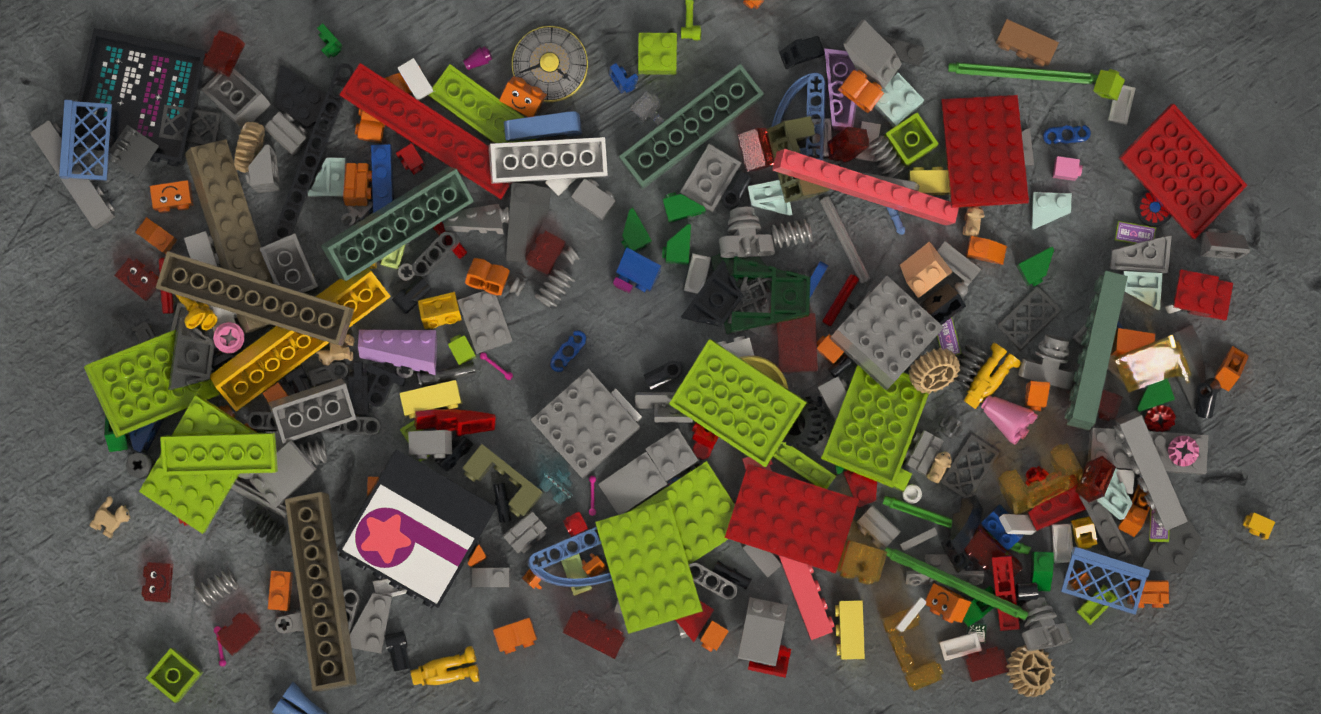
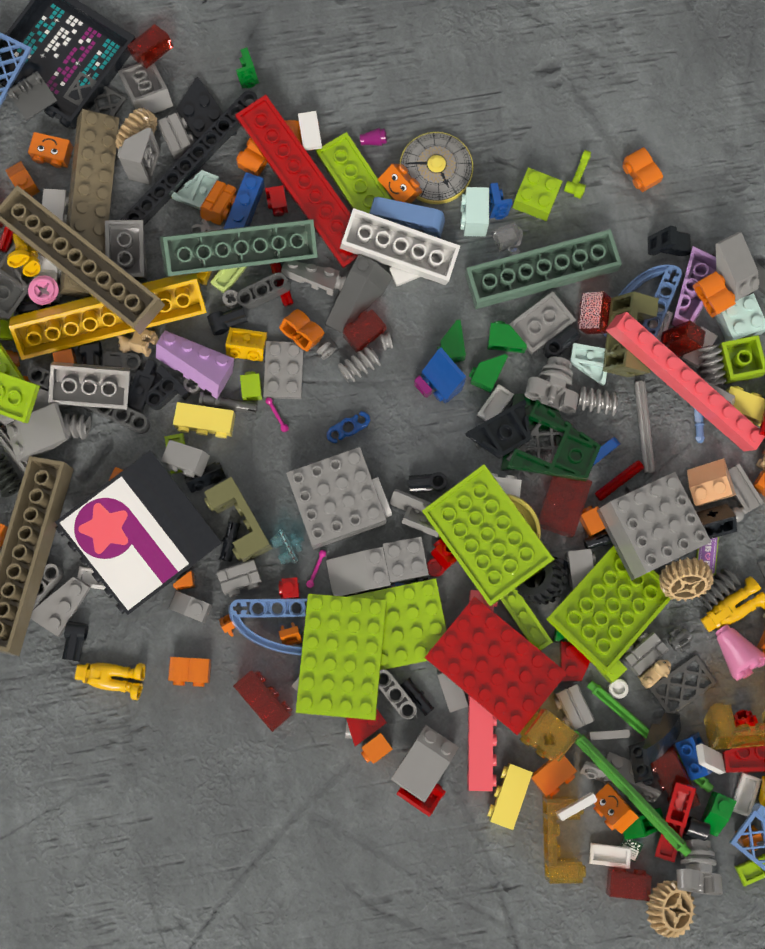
camera: 20 degrees right, 5 degrees down
red slope [415,409,496,436] -> none
yellowish green tile [561,554,592,596] -> none
light grey brick [571,178,616,221] -> none
none -> light aqua brick [460,187,489,237]
none -> orange brick [531,752,577,797]

